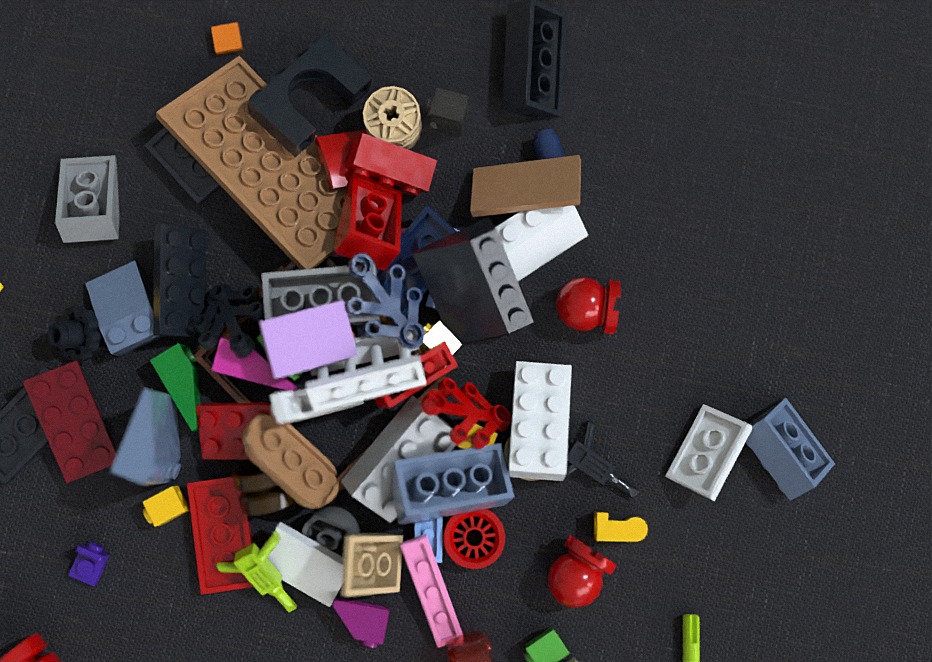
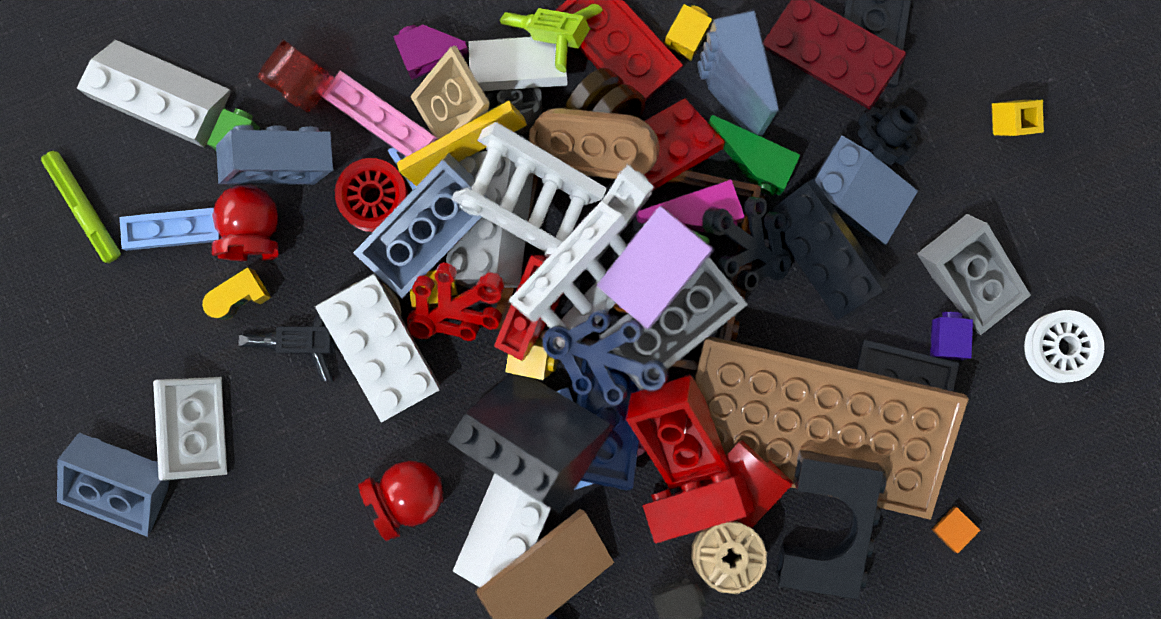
camera: 145 degrees right, 0 degrees up
none -> light blue plate [120,208,222,251]
none -> sand blue brick [216,125,333,184]
none -> yellow tile [397,101,527,186]
none -> white fence [452,122,607,258]
none -> dark purple brick [930,312,973,360]
none -> white wheel [1024,310,1104,383]

